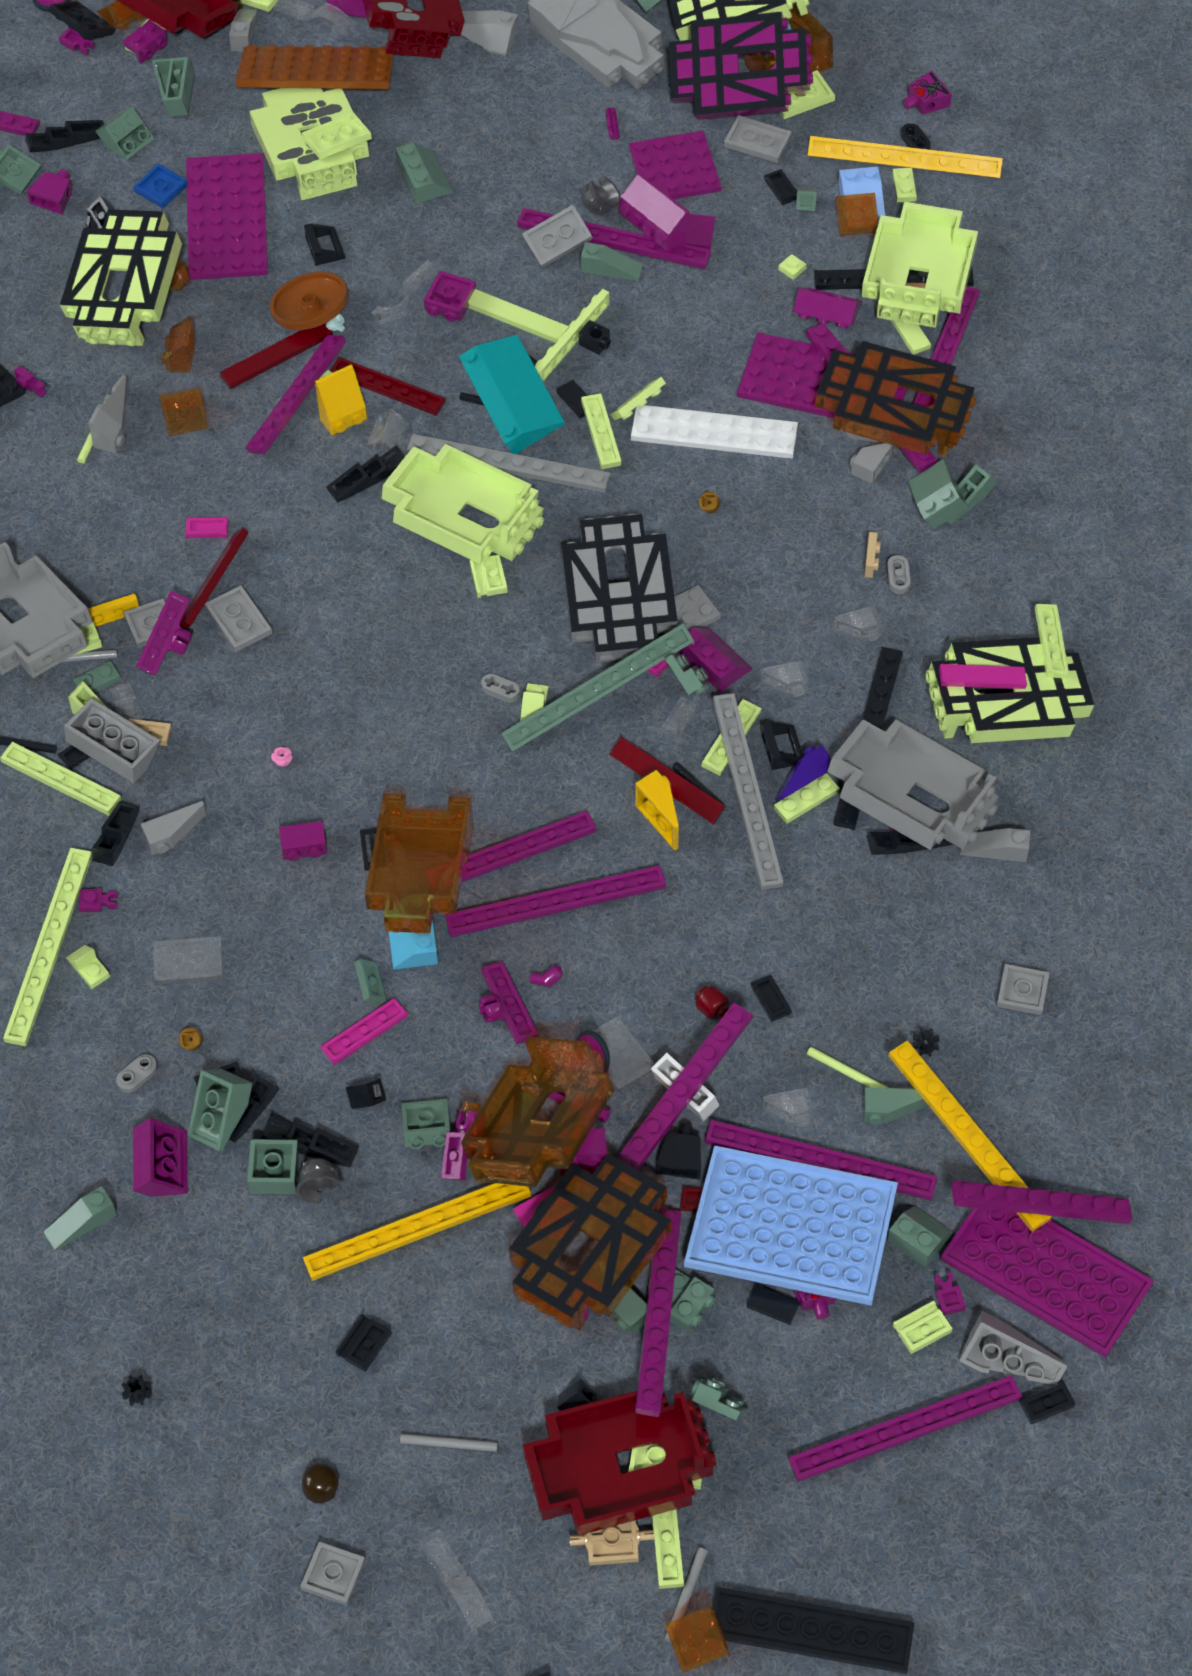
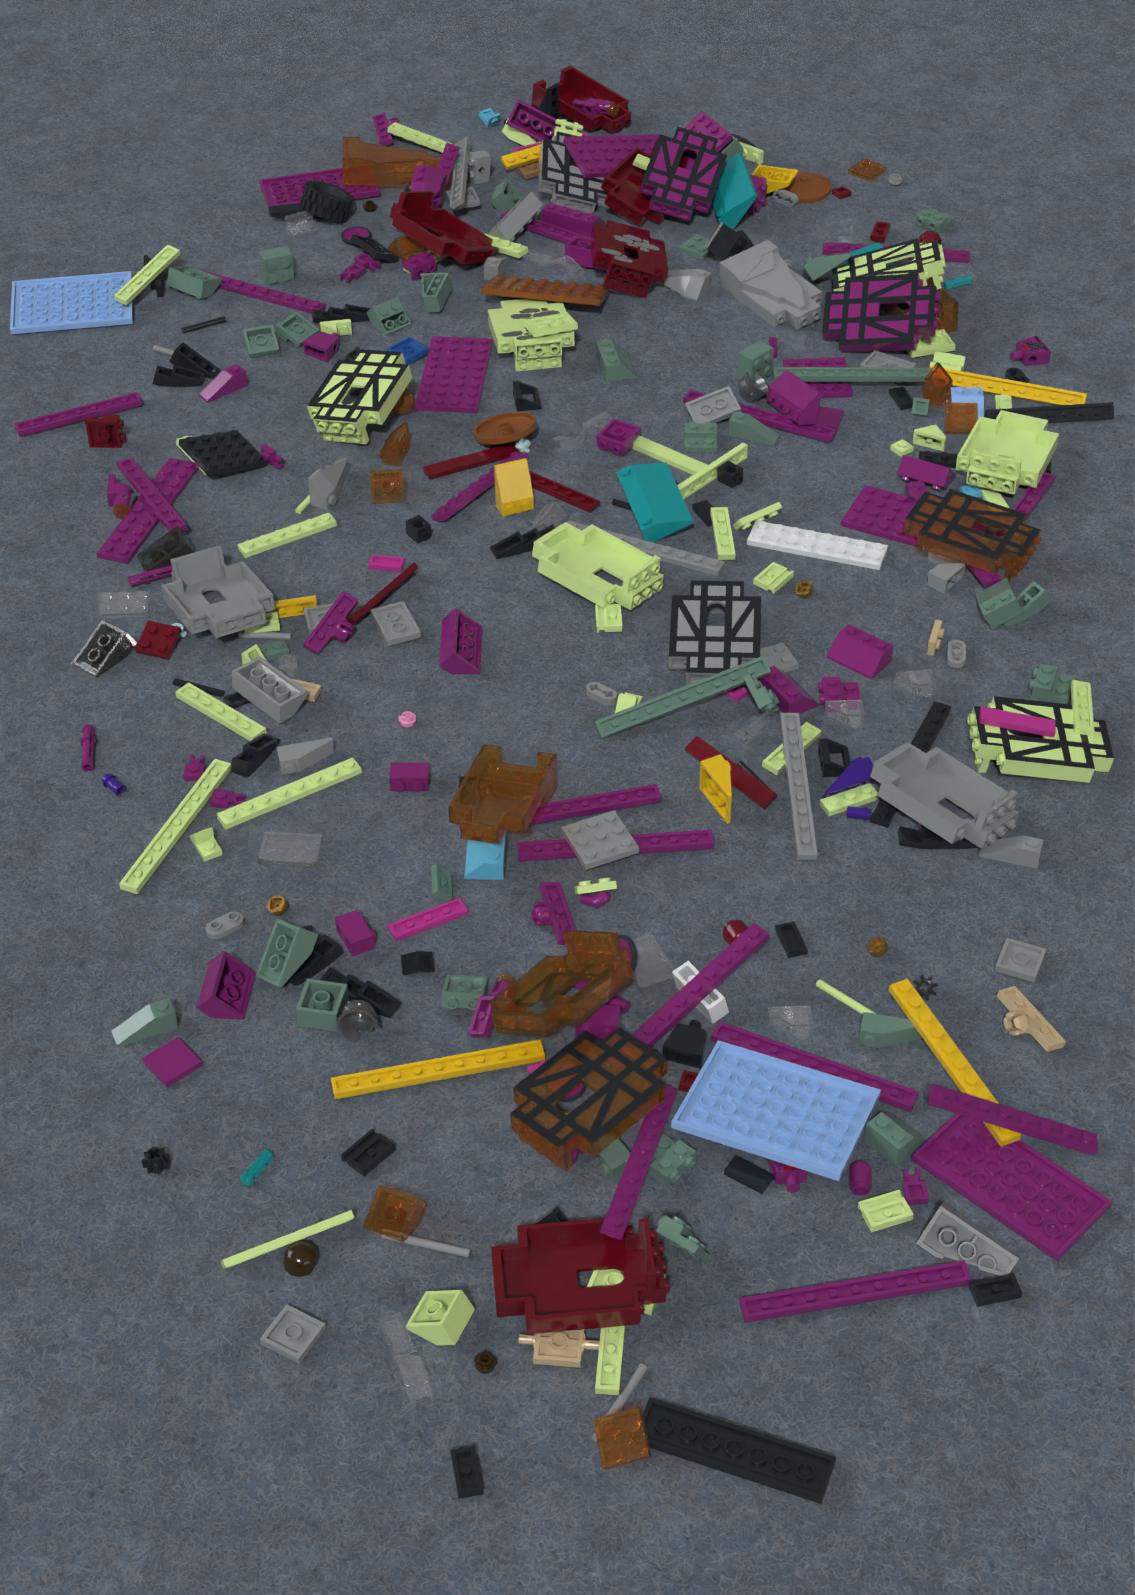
camera: 10 degrees right, 15 degrees down
none -> magenta tile [142,1037,202,1087]
none -> magenta plate [183,754,205,781]
none -> yellowish green plate [217,757,362,829]
none -> yellowish green tile [220,1210,354,1269]
none -> yellowish green plate [237,513,337,558]
none -> teal axle [240,1149,274,1187]
none -> yellowish green slope [320,319,352,336]
none -> magenta brick [335,909,376,957]
none -> magenta plate [340,263,365,283]
none -> clear orange slope [363,1184,427,1242]
none -> black brick [405,515,431,544]
none -> yellowish green slope [405,1290,475,1345]
none -> magenta slope [439,608,482,674]
none -> dark brown plate [474,1351,497,1374]
none -> light grey plate [561,810,639,870]
none -> yellowish green plate [574,877,617,894]
none -> sand green plate [684,421,717,452]
none -> sand green brick [737,340,773,382]
none -> yellowish green plate [753,562,794,594]
none -> sand green plate [773,367,933,383]
none -> magenta plate [818,677,861,712]
none -> magenta slope [827,624,893,679]
none -> dark purple pin [847,806,872,821]
none -> magenta brick [849,1161,872,1196]
none -> pearl gold tile [867,937,889,957]
none -> yellowish green slope [913,425,946,451]
none -> clear orange slope [923,362,953,409]
none -> yellowish green bracket [929,351,966,371]
none -> medium azure tile [959,484,982,499]
none -> black plate [985,402,1114,423]
none -> tan plate [997,986,1066,1052]
none -> sand green plate [1029,664,1075,704]

